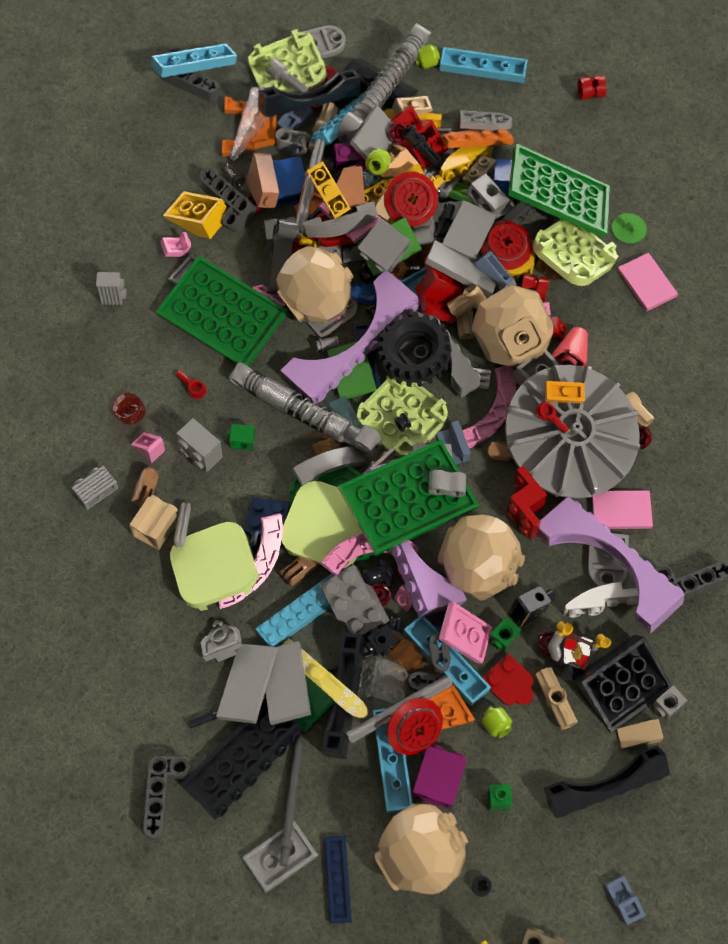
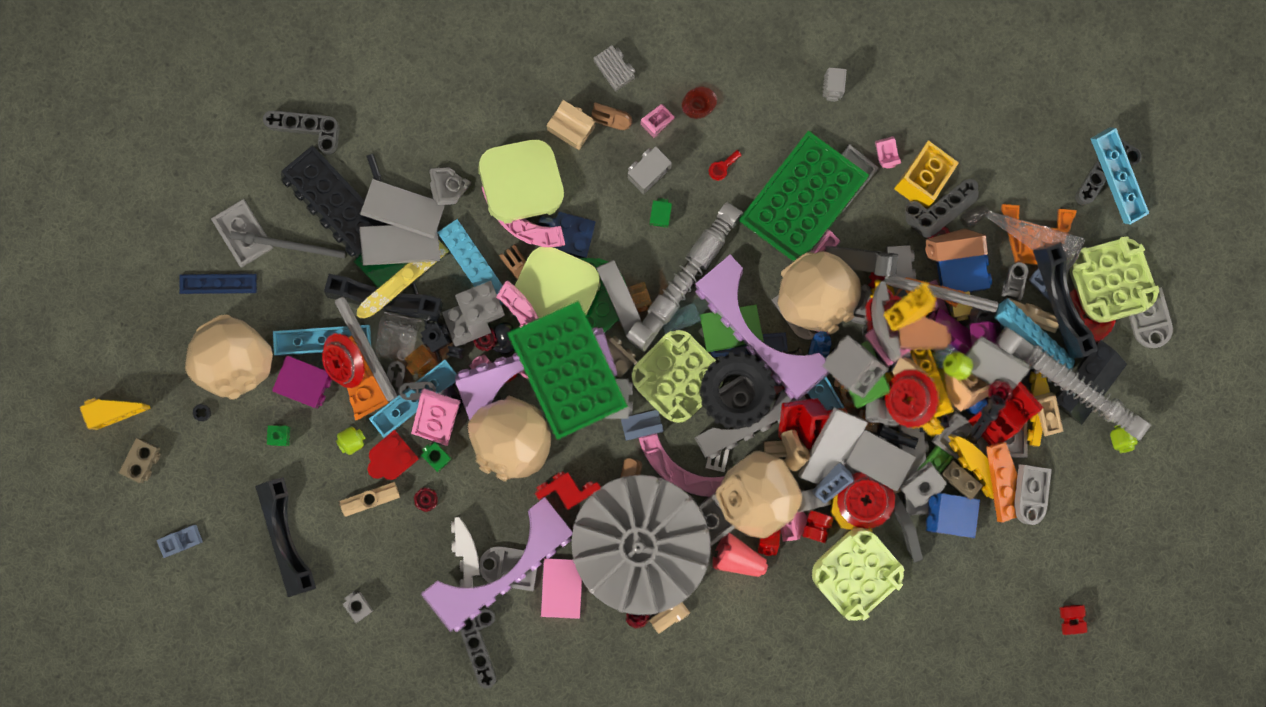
camera: 90 degrees right, 20 degrees up
light grey axle [174,502,191,548] -> none
light grey piece [265,58,308,93] -> none
light grey pin [315,336,340,353] -> none
black bush [394,413,411,432] -> none
light grey axle [428,470,466,497] -> none
medium azure piece [440,47,528,83] -> none
green plate [508,144,610,238] -> none
black torso [508,587,556,628] -> none
red plate [536,402,569,434] -> none
light orange plate [545,381,585,404] -> none
torso [548,622,611,681] -> none
black slope [572,635,673,733] -> none
bright green piece [611,213,647,244] -> none
tan slope [616,719,663,749] -> none
bright pink tile [618,253,678,312] -> none

